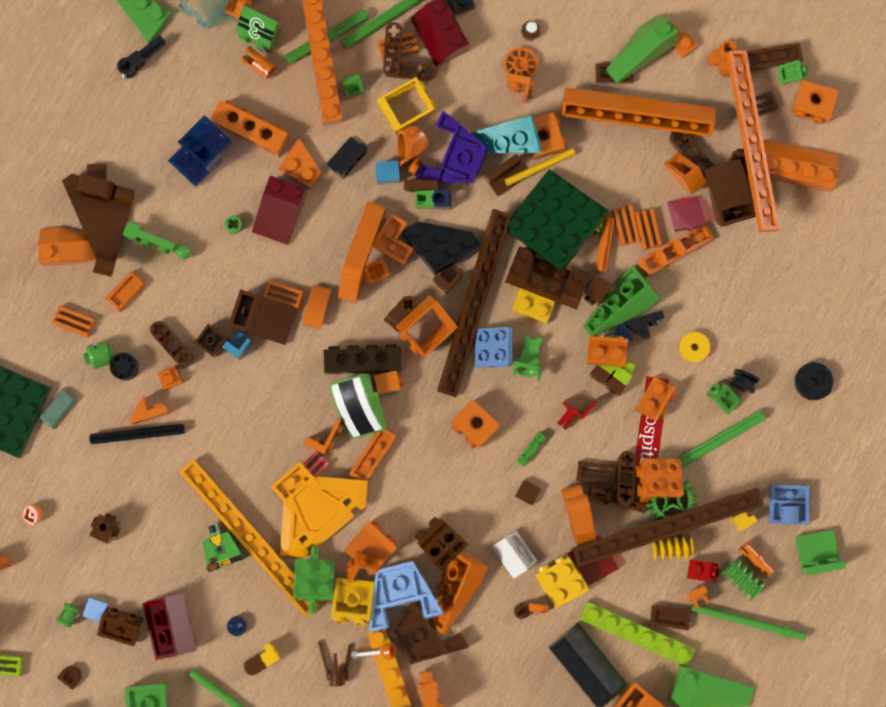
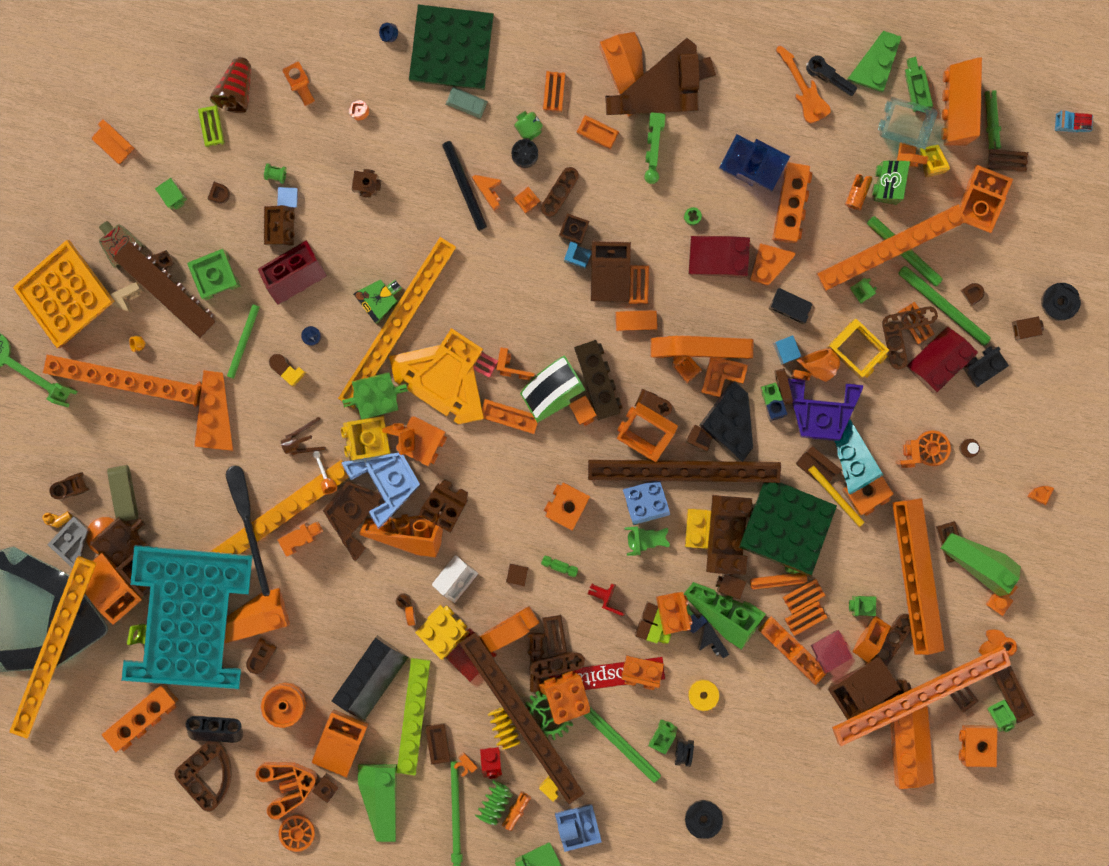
camera: 70 degrees right, 5 degrees up
none -> orange piece [776,46,831,124]
none -> bright green bracket [849,596,876,616]

